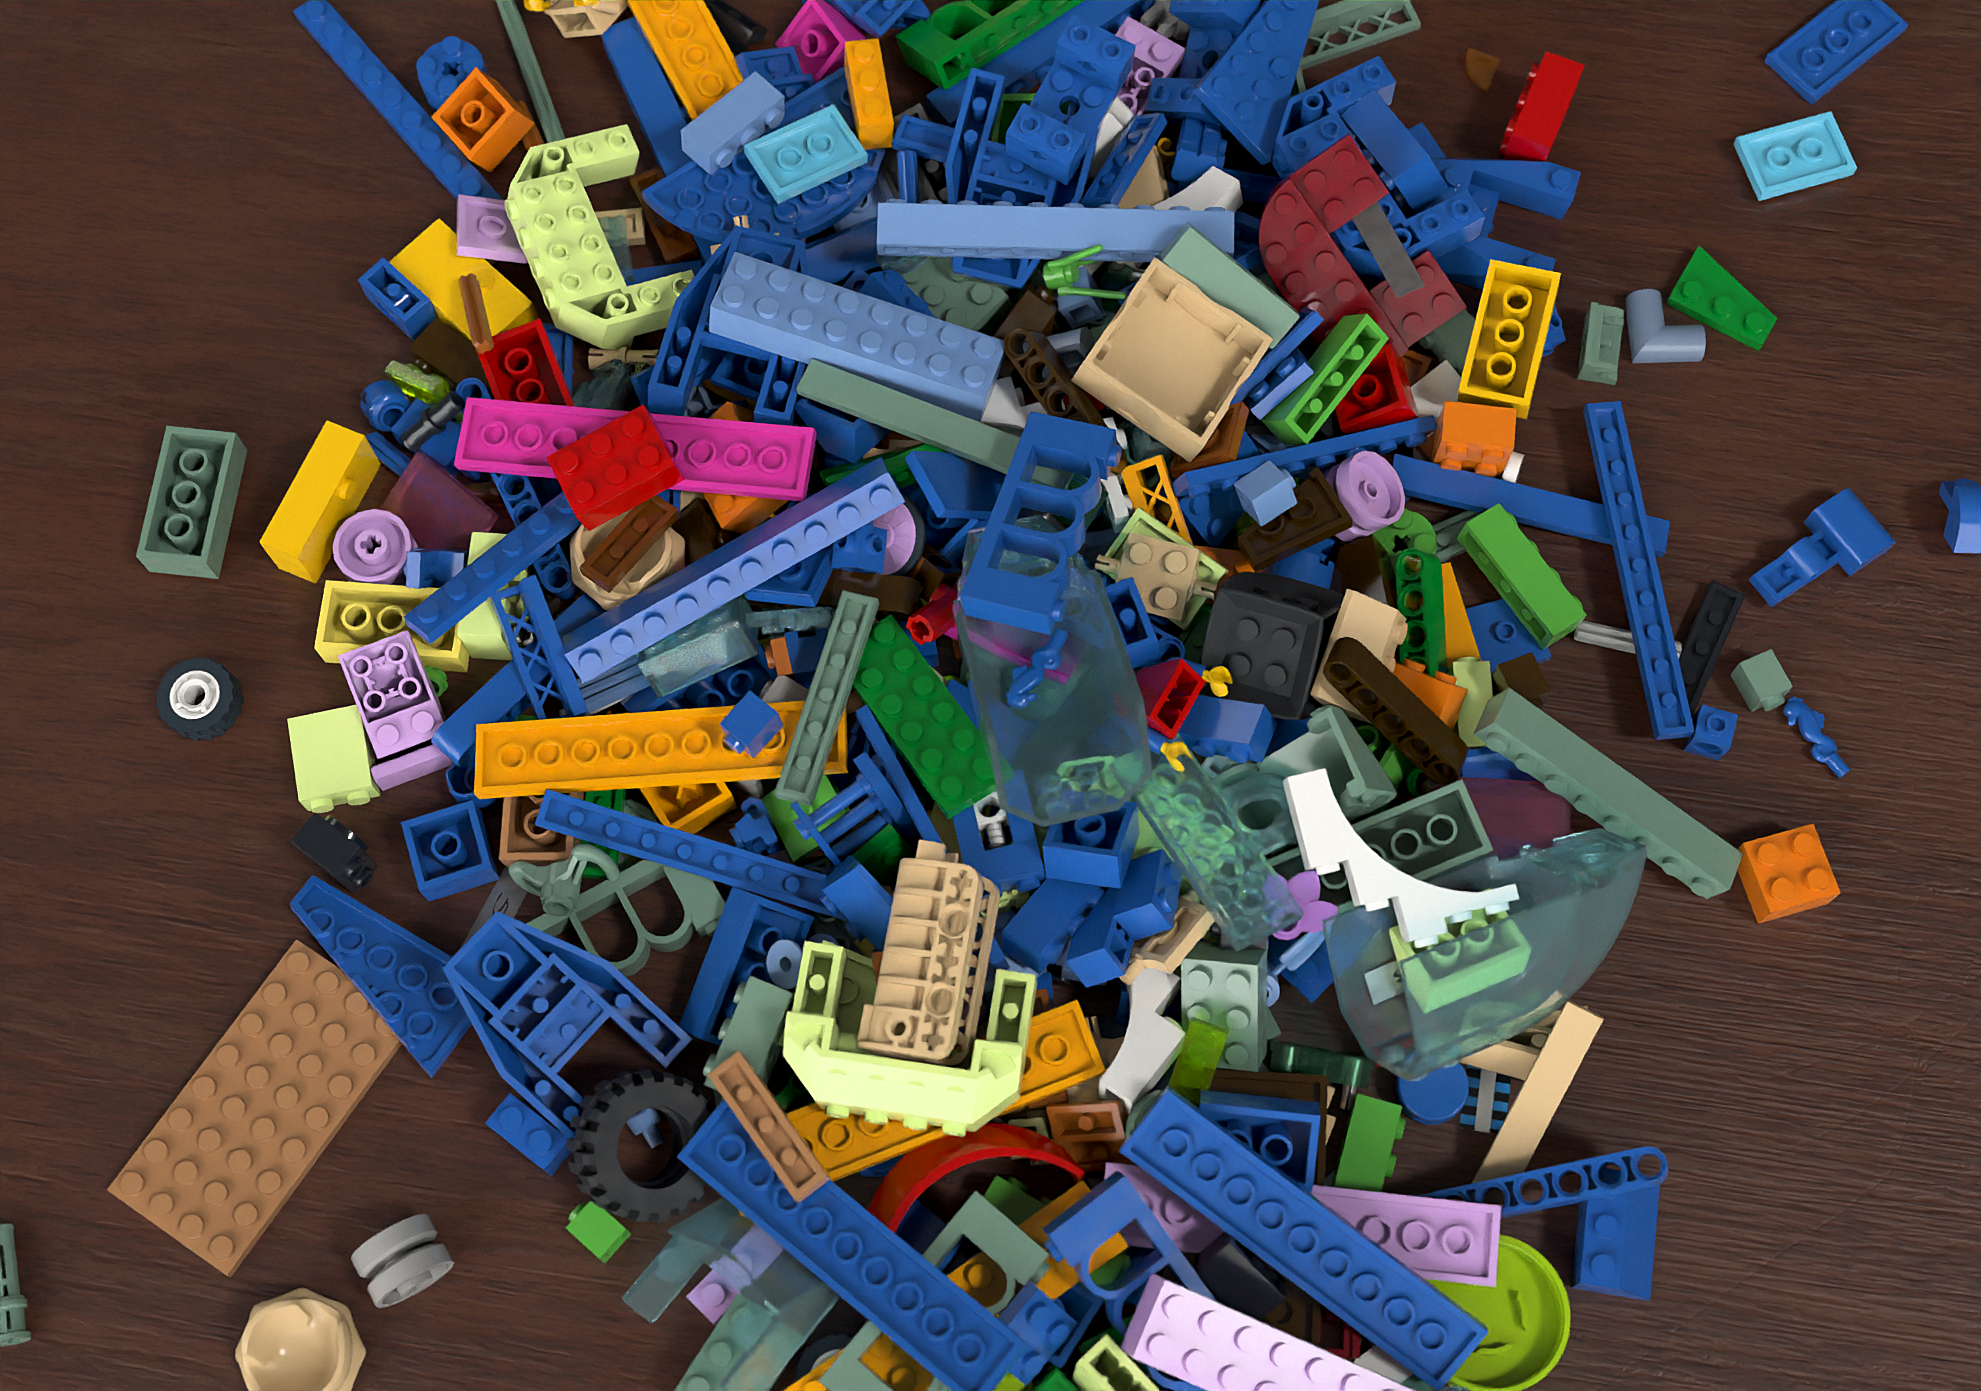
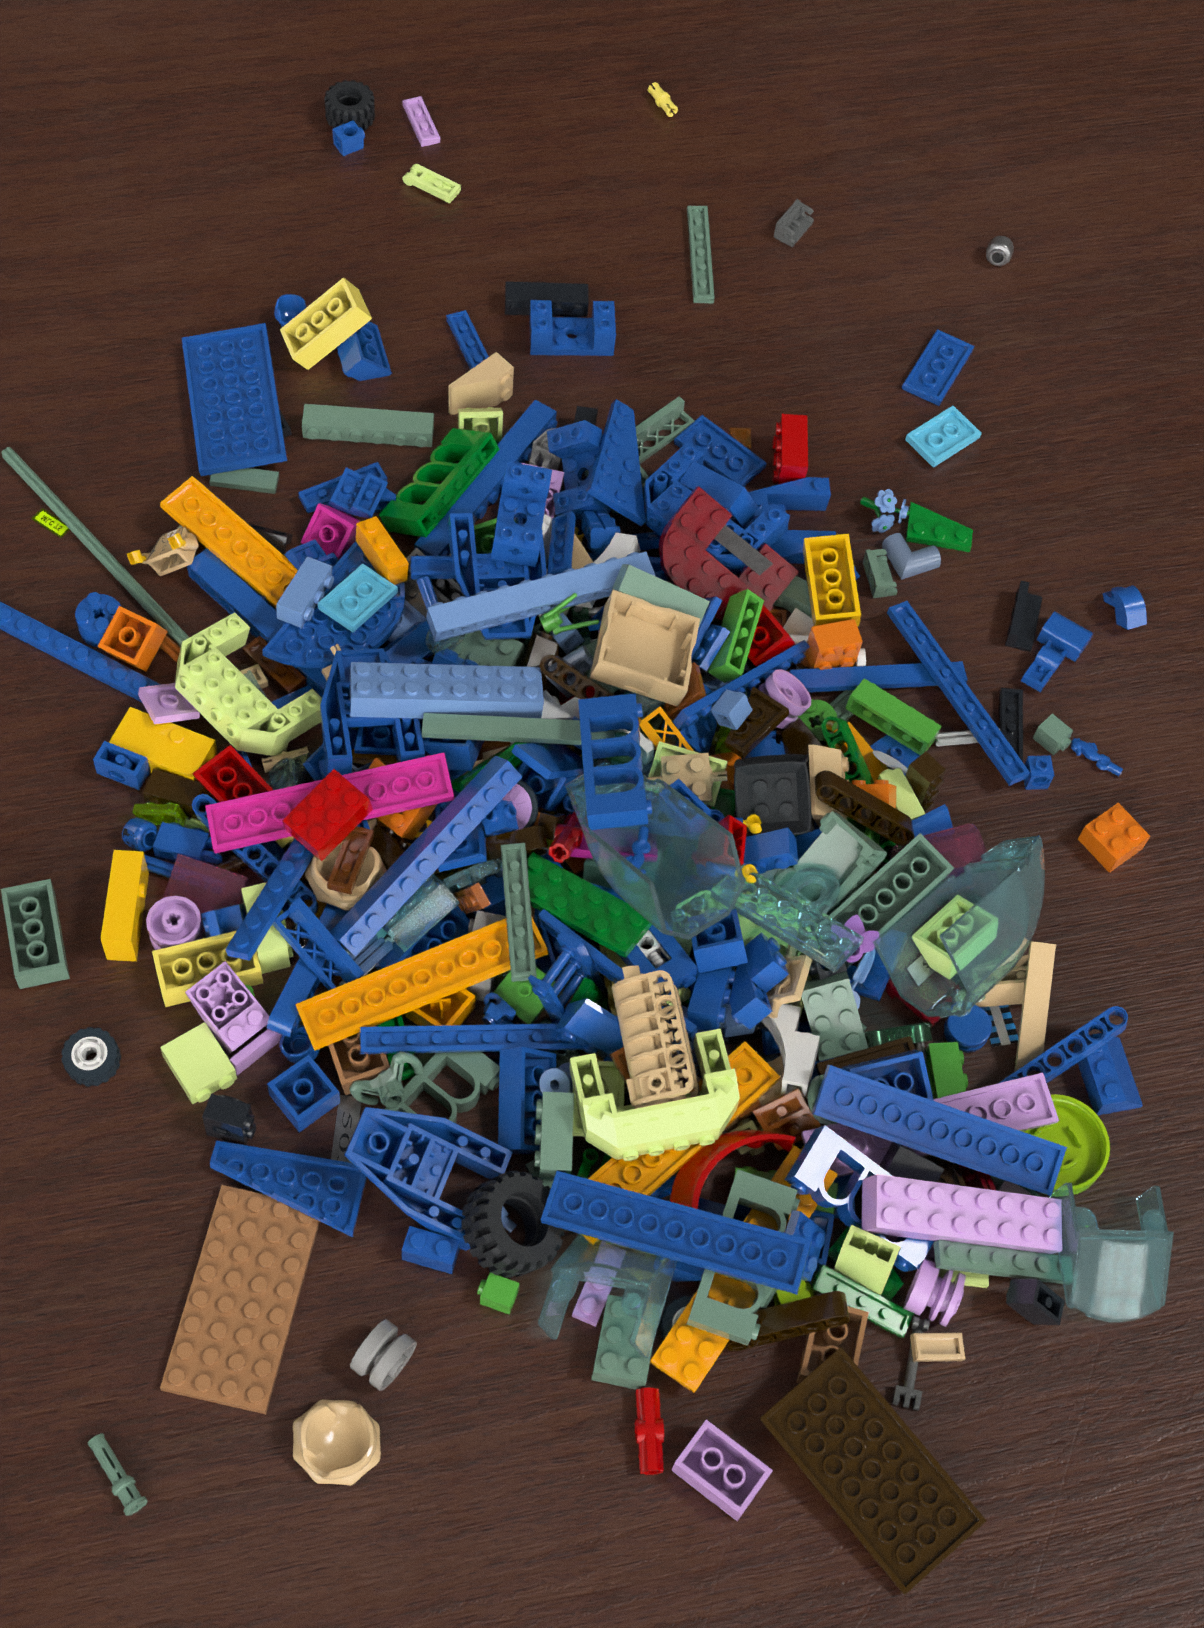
camera: 30 degrees left, 10 degrees down
black pin [400,391,466,452] -> none
dark orange axle [458,273,494,354] -> none
medium nougat plate [708,1050,831,1203] -> none
blue brick [720,691,784,759] -> none
clear neon green plate [1168,1017,1229,1104] -> none
white arch [1283,768,1519,948] -> none
sand green brick [1473,688,1743,899] -> none
none -> blue tile [674,415,767,487]
none -> medium blue plant [860,489,910,533]
none -> white sticker [872,751,908,773]
none -> black panel [1005,580,1042,652]

